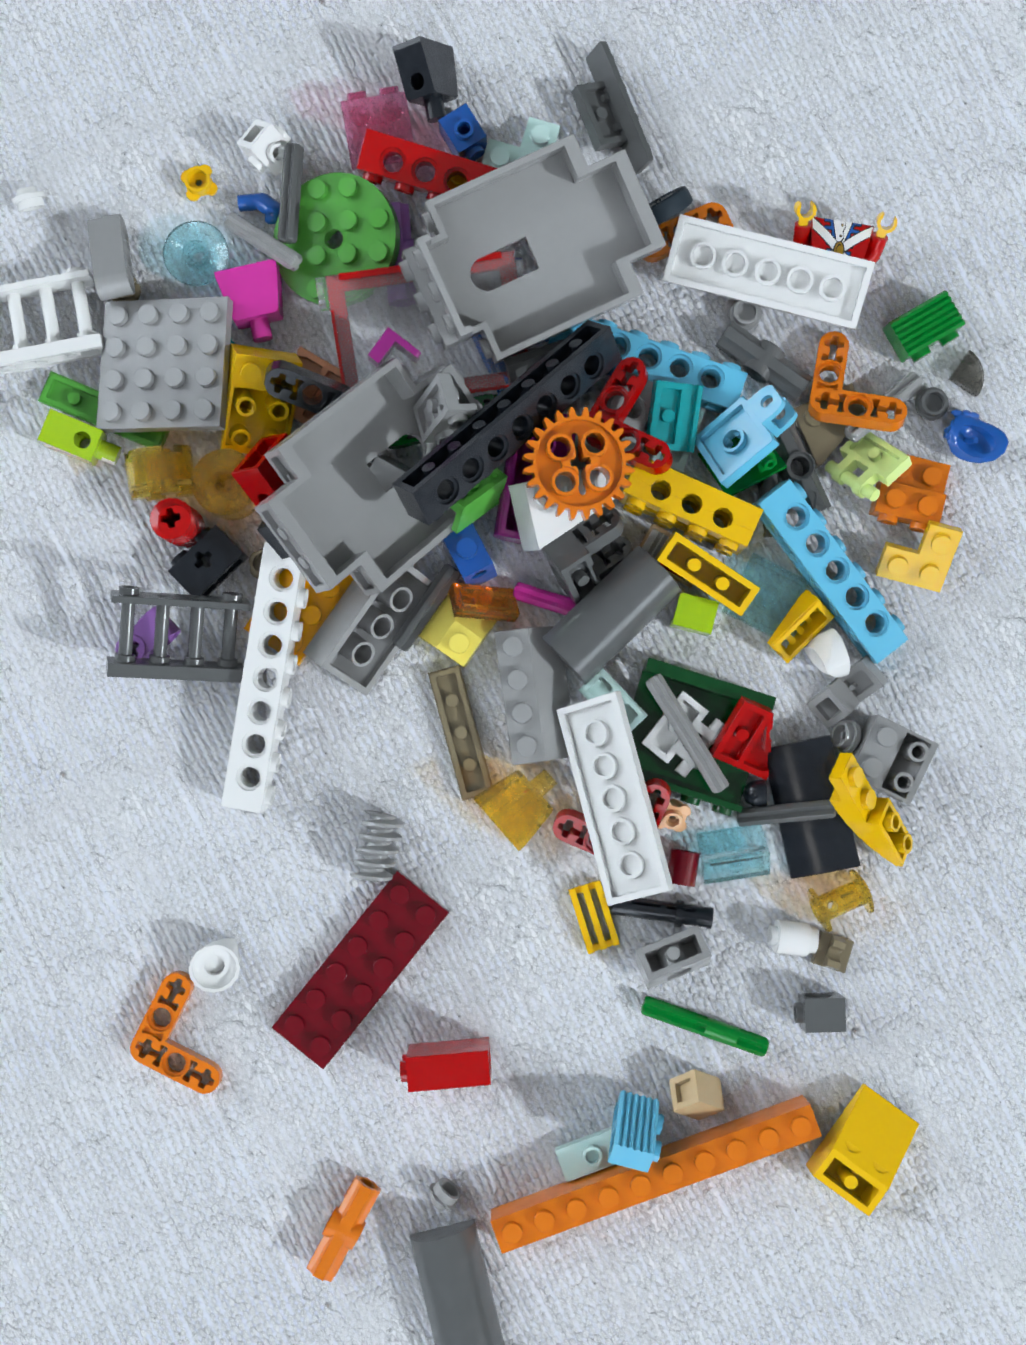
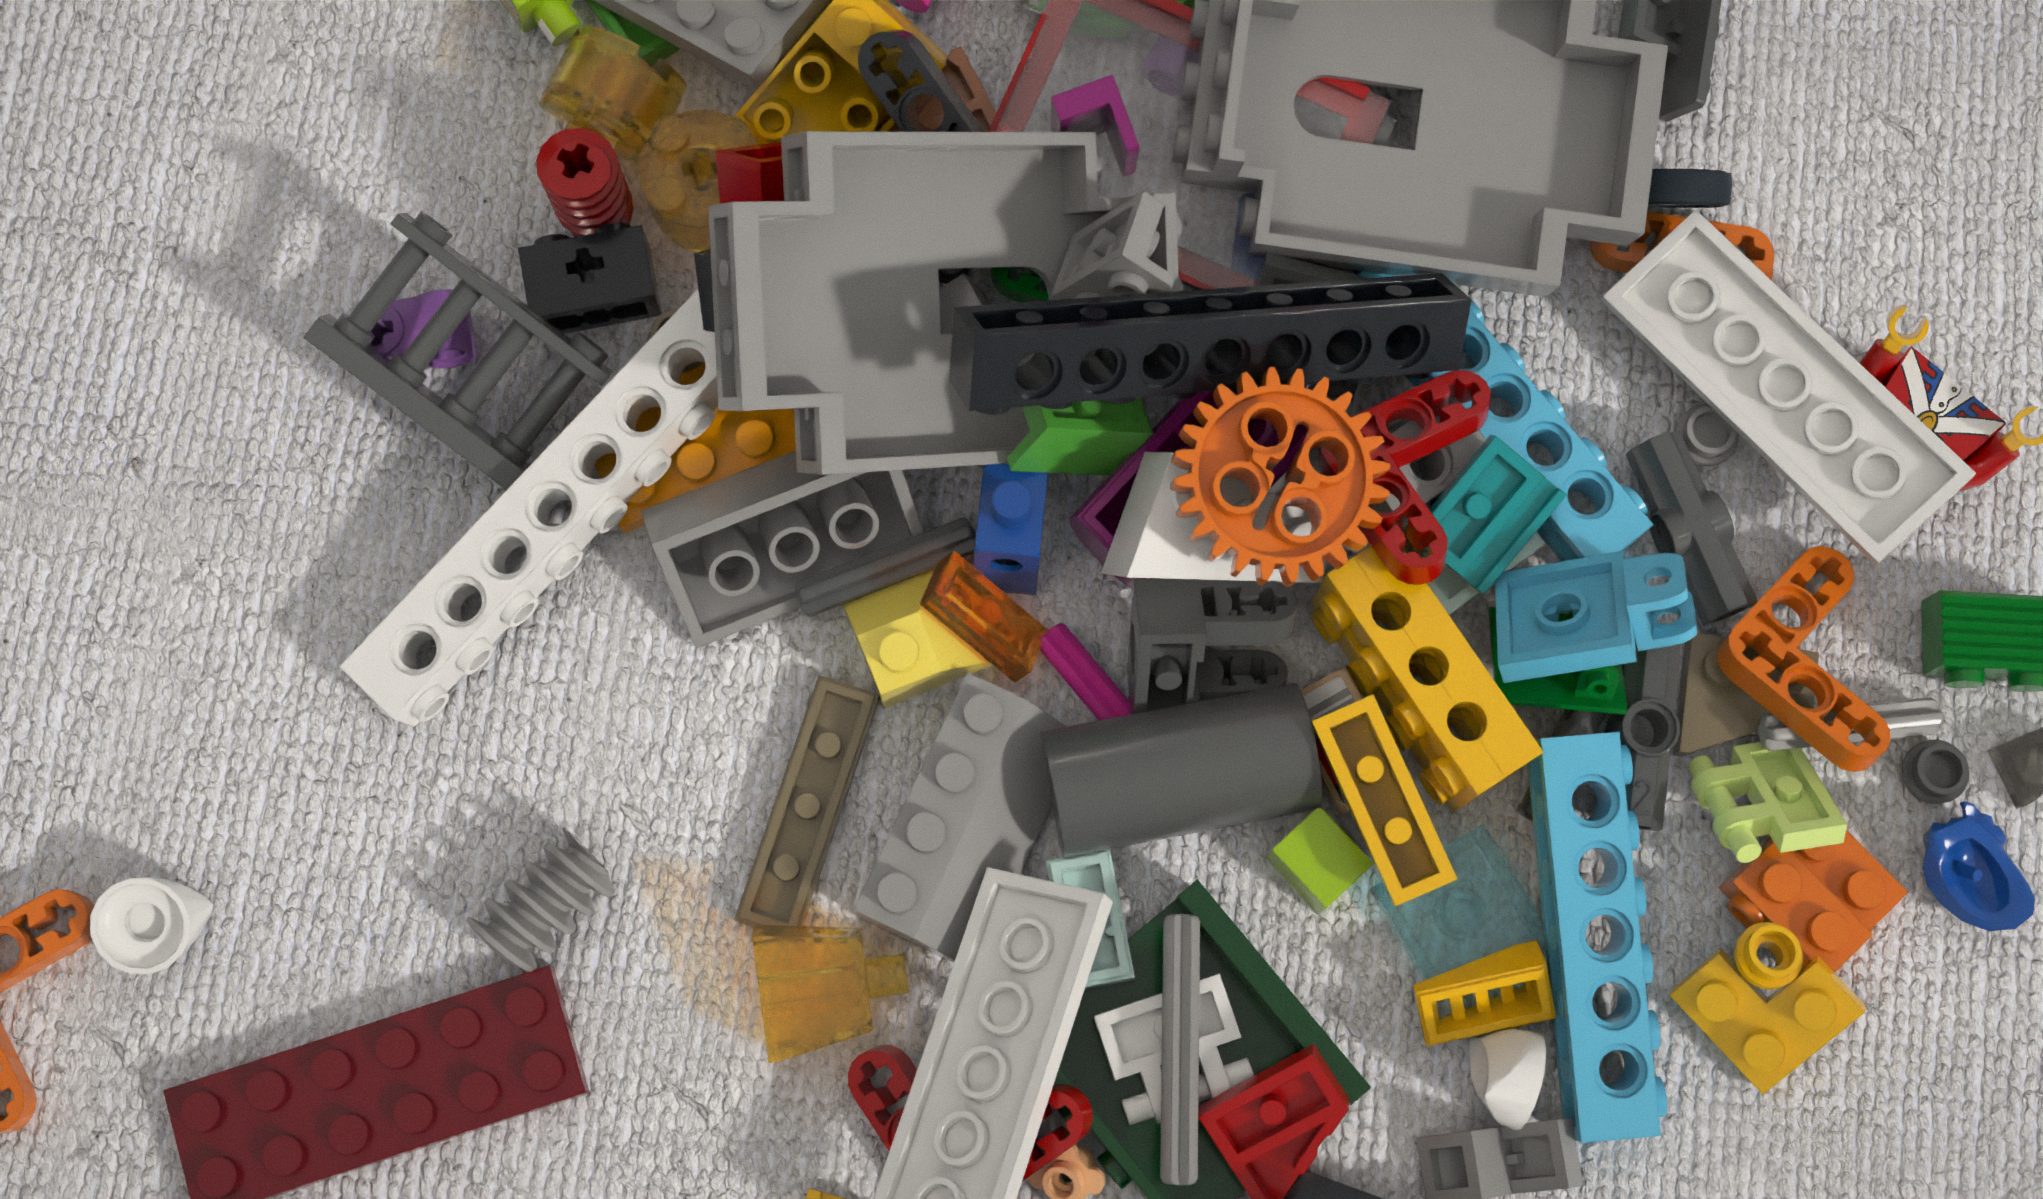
camera: 30 degrees right, 10 degrees down
none -> yellow plate [1734,922,1803,990]

